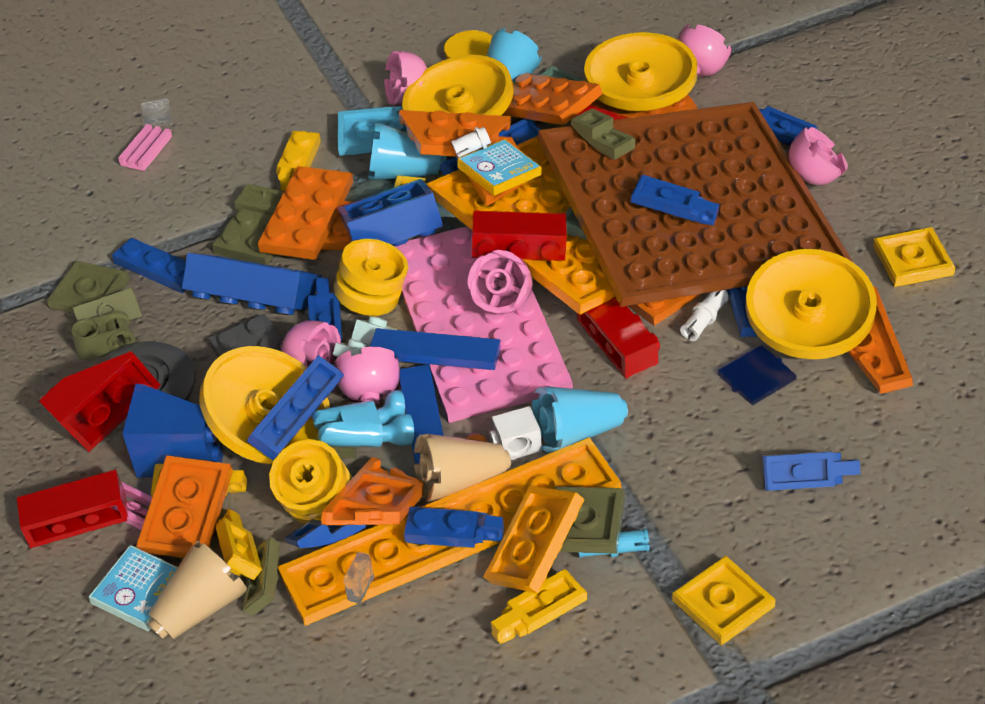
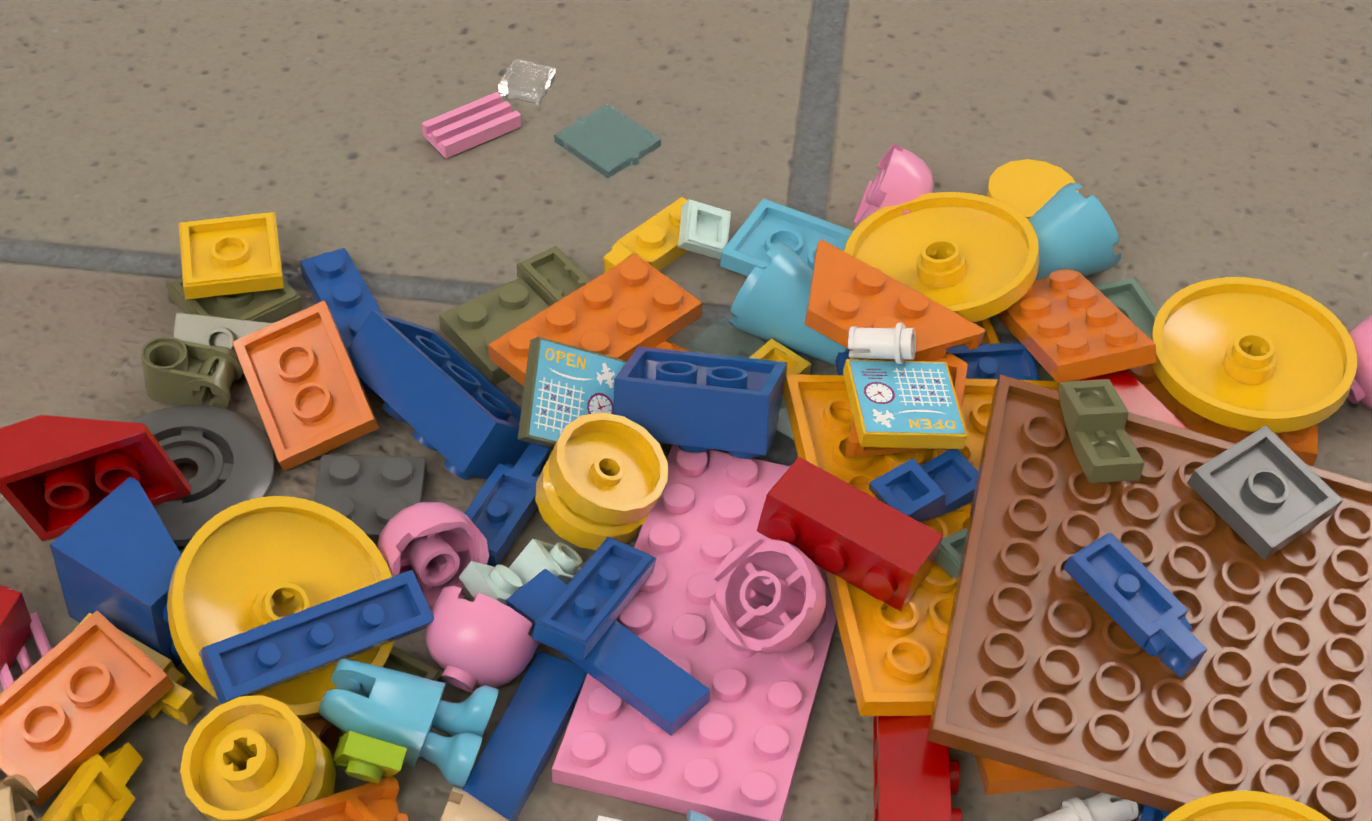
camera: 25 degrees right, 0 degrees up
none -> yellow plate [179,212,284,300]
none -> orange plate [232,300,379,471]
none -> lime plate [333,731,407,783]
none -> tile [518,337,627,448]
none -> blue tile [532,537,656,661]
none -> clear light blue piece [554,104,661,178]
none -> light aqua tile [678,199,731,260]
none -> blue slope [869,449,978,522]
none -> plate [1187,425,1343,560]

